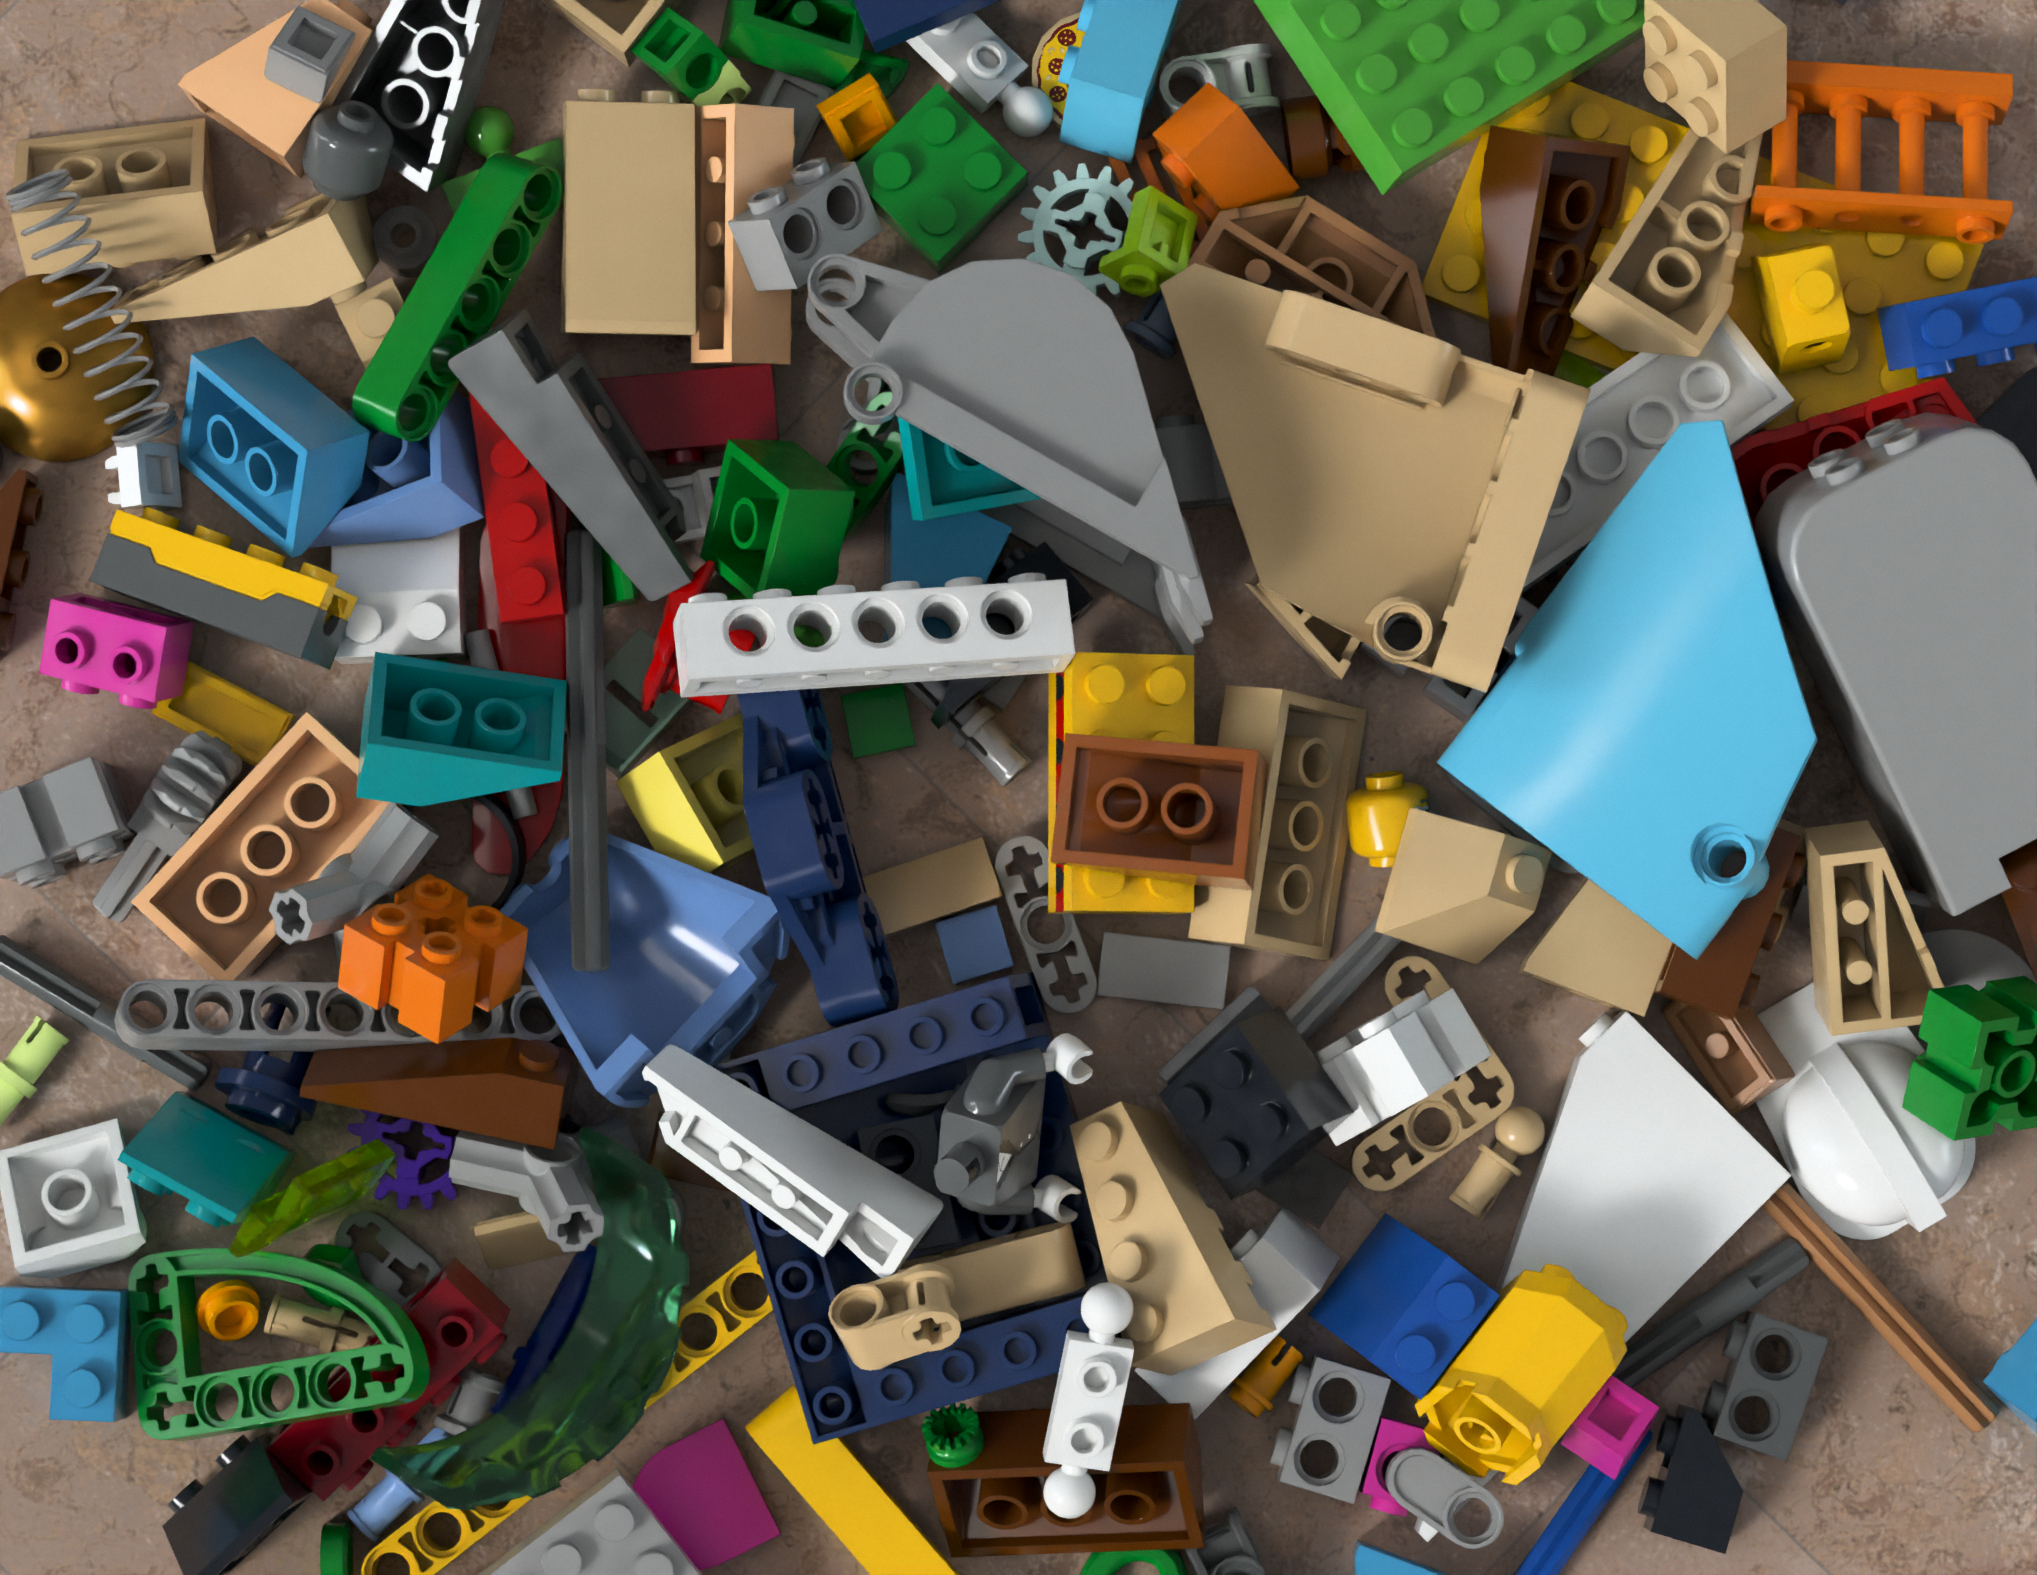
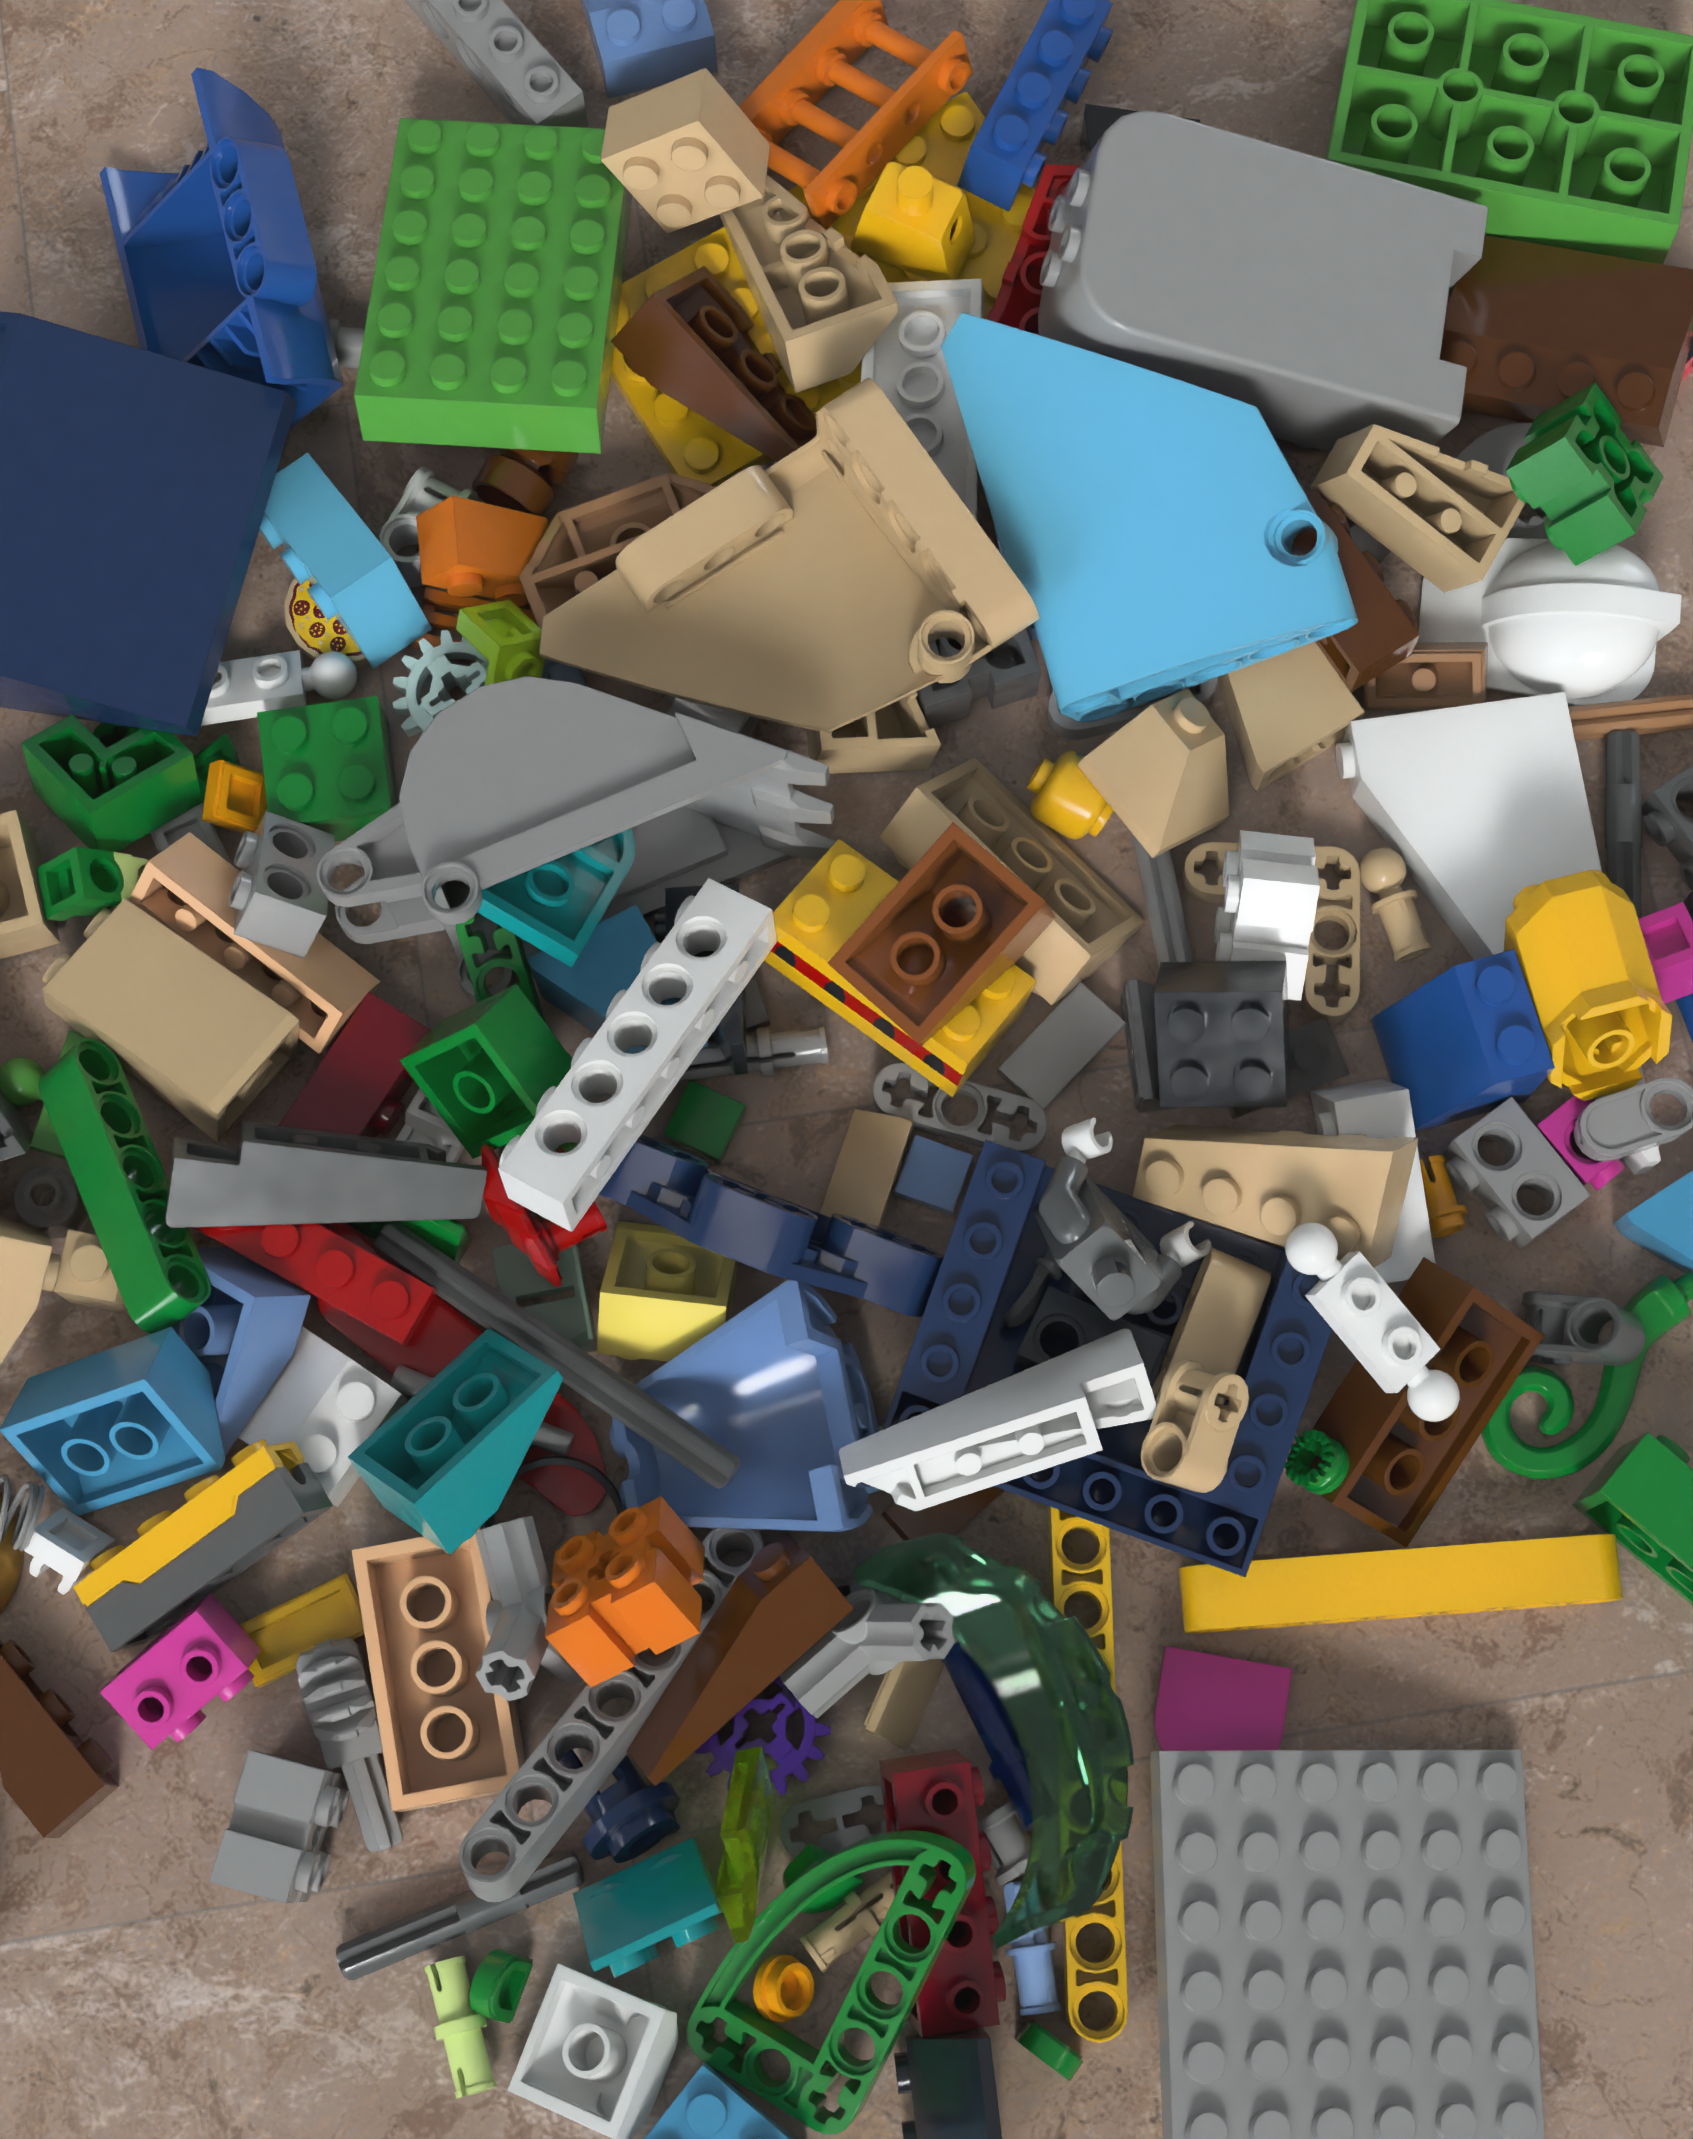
camera: 50 degrees left, 10 degrees down
none -> green tile [469,1949,533,2023]

